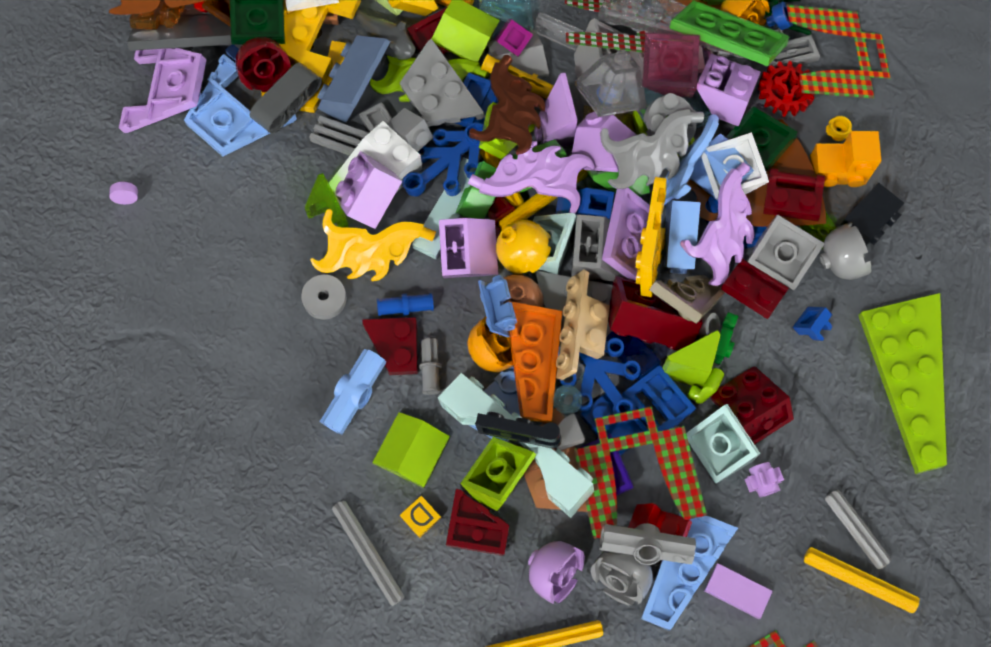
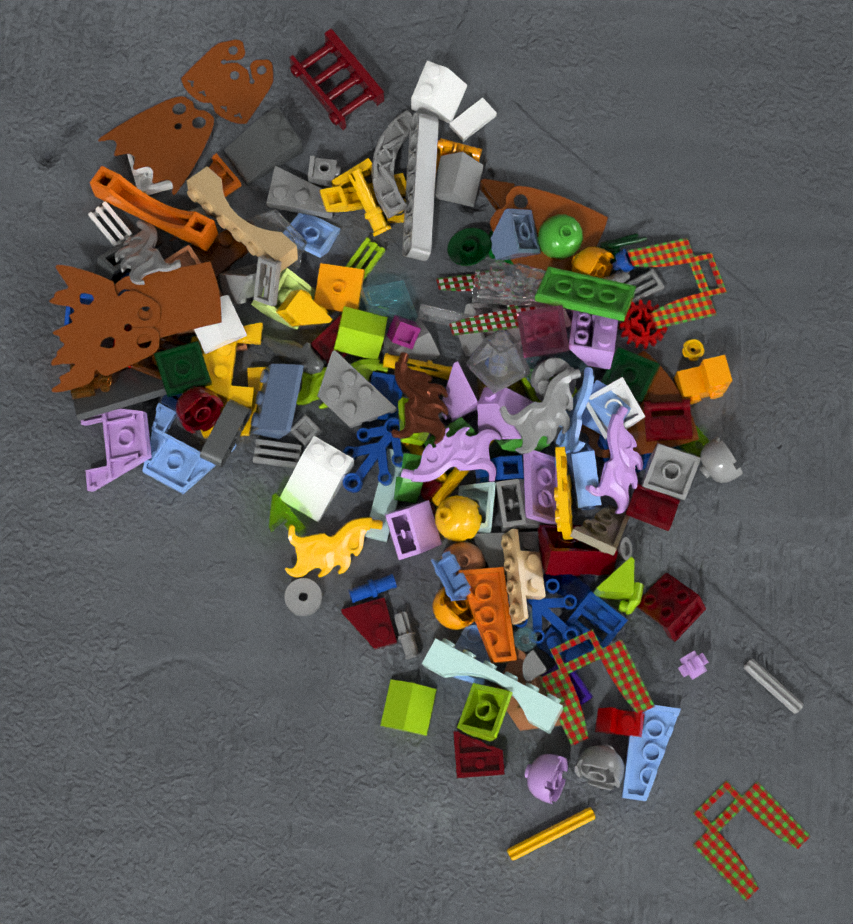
camera: 15 degrees left, 5 degrees up
lavender tile [109,182,138,205] -> none
light blue piece [320,349,386,435] -> none
light grey axle [332,500,404,606] -> none
lavender slope [334,151,402,229] -> none
light grey brick [387,108,433,152] -> none
yellow tile [400,495,441,538] -> none
black plate [475,412,562,448] -> none
light grey piece [599,524,696,565] -> none
light aqua slope [686,404,760,484] -> none
lavender tile [704,563,772,619] -> none
green plate [714,312,738,365] -> none
blue tile [792,307,832,341] -> none
yellow axle [803,547,920,613] -> none
black brick [840,182,904,246] -> none
lime wing [858,293,947,474] -> none

